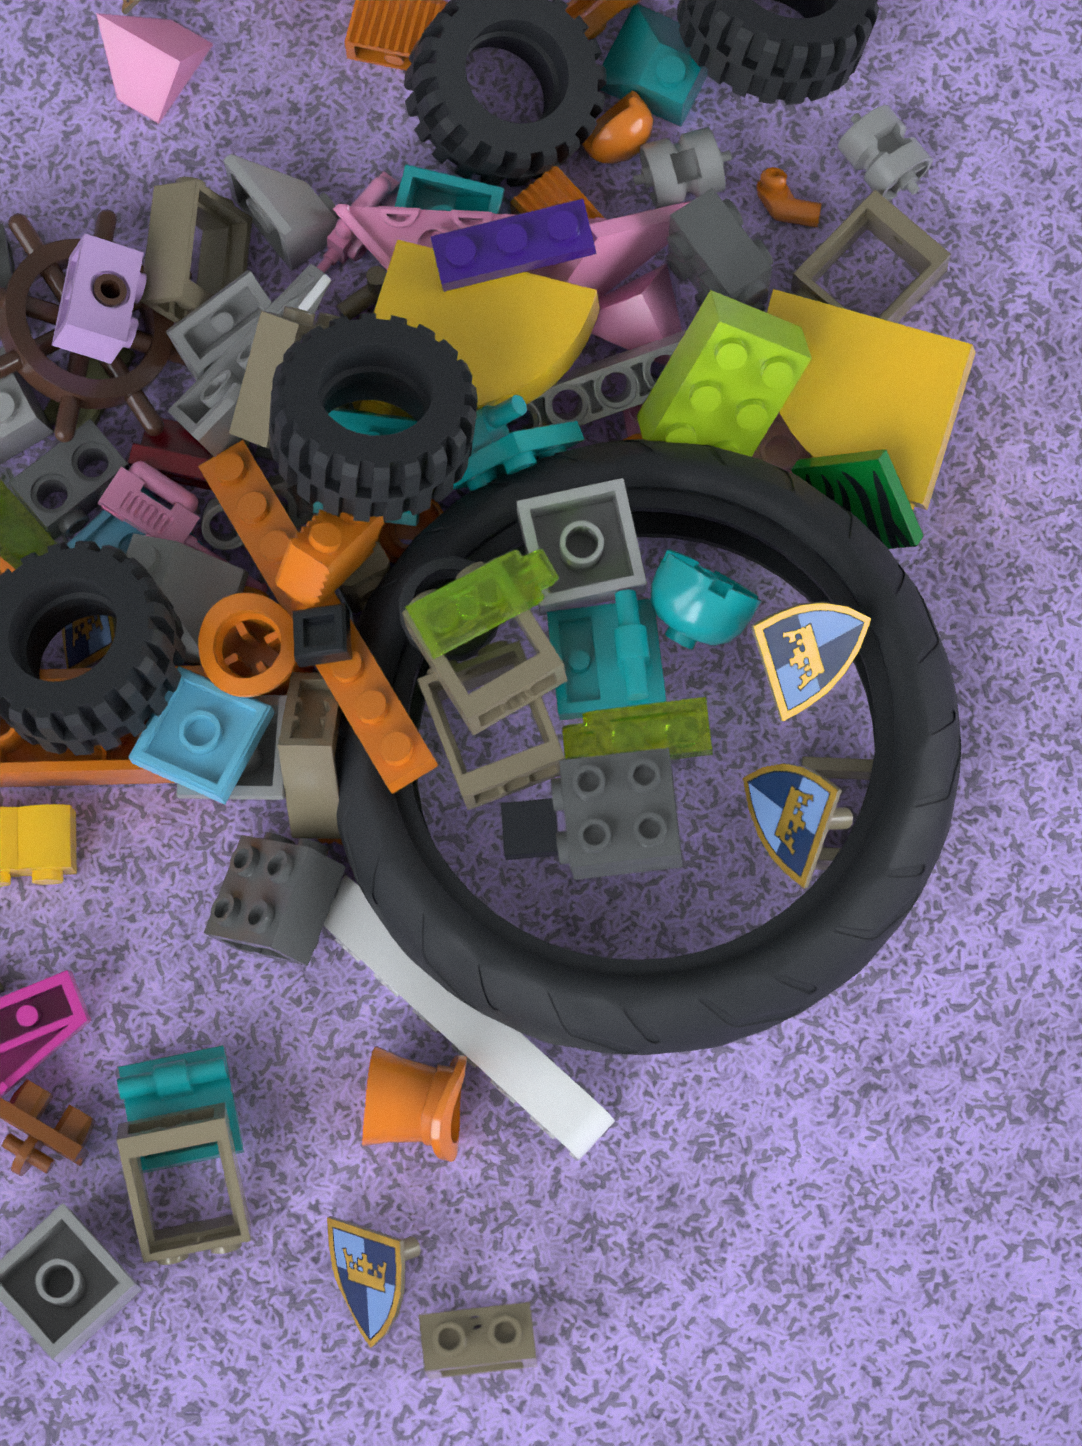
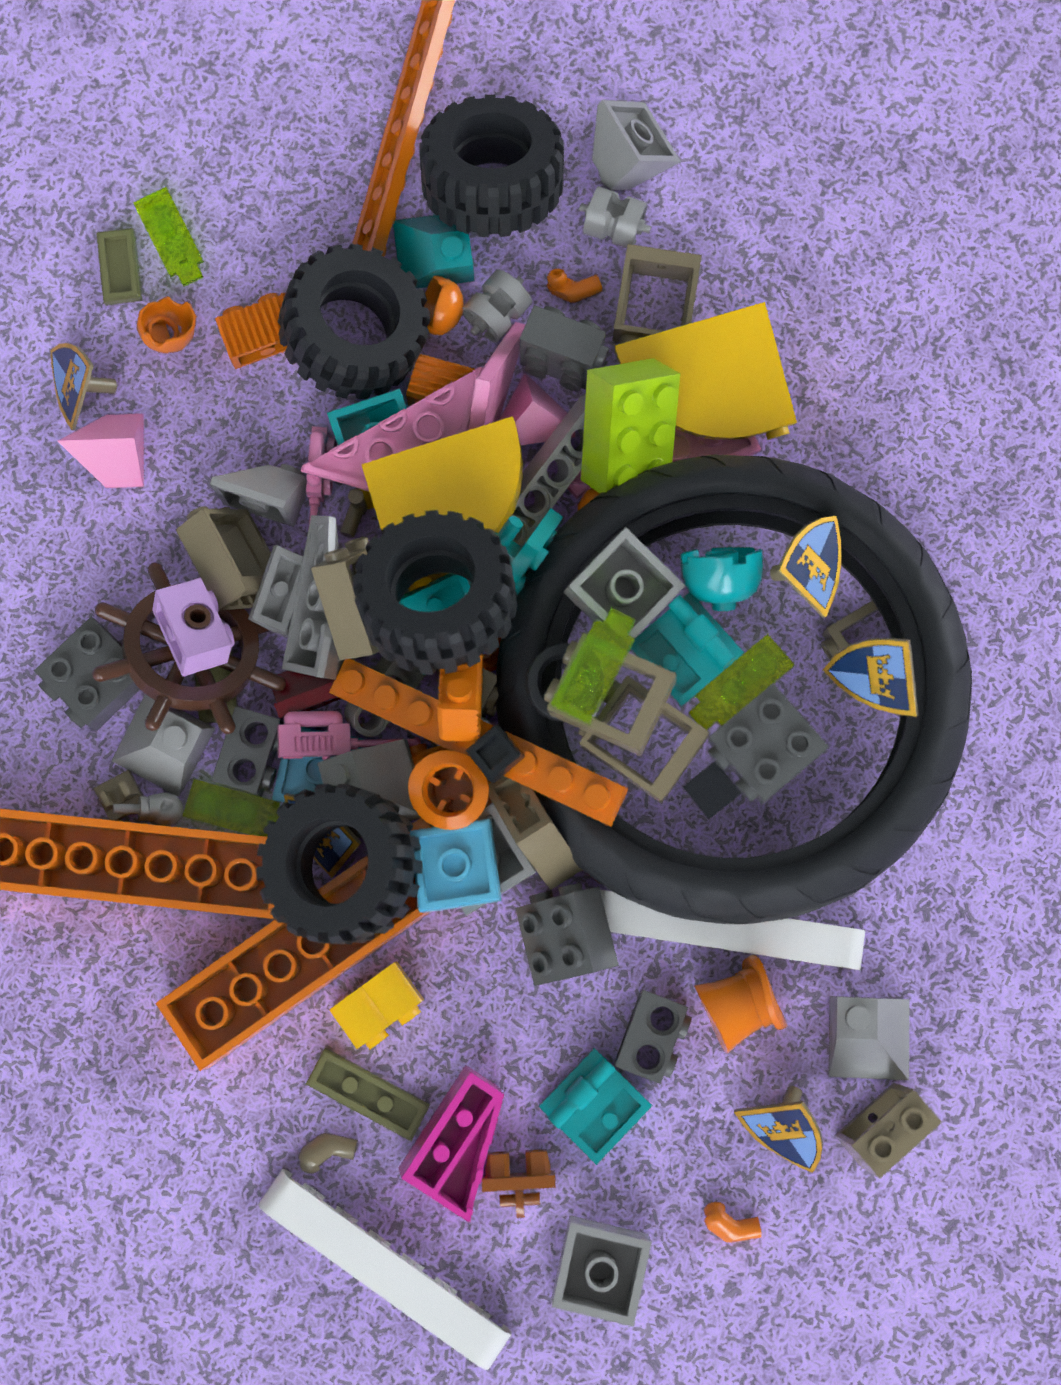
camera: 35 degrees left, 5 degrees up
dark tan window [116,1102,251,1265] -> none
dark purple plate [430,199,597,292] -> none
green tile [791,449,924,549] -> none
none -> light grey slope [592,100,681,190]
none -> dark grey brick [613,989,692,1084]
none -> orange arm [704,1202,762,1243]
none -> light grey slope [828,996,910,1080]

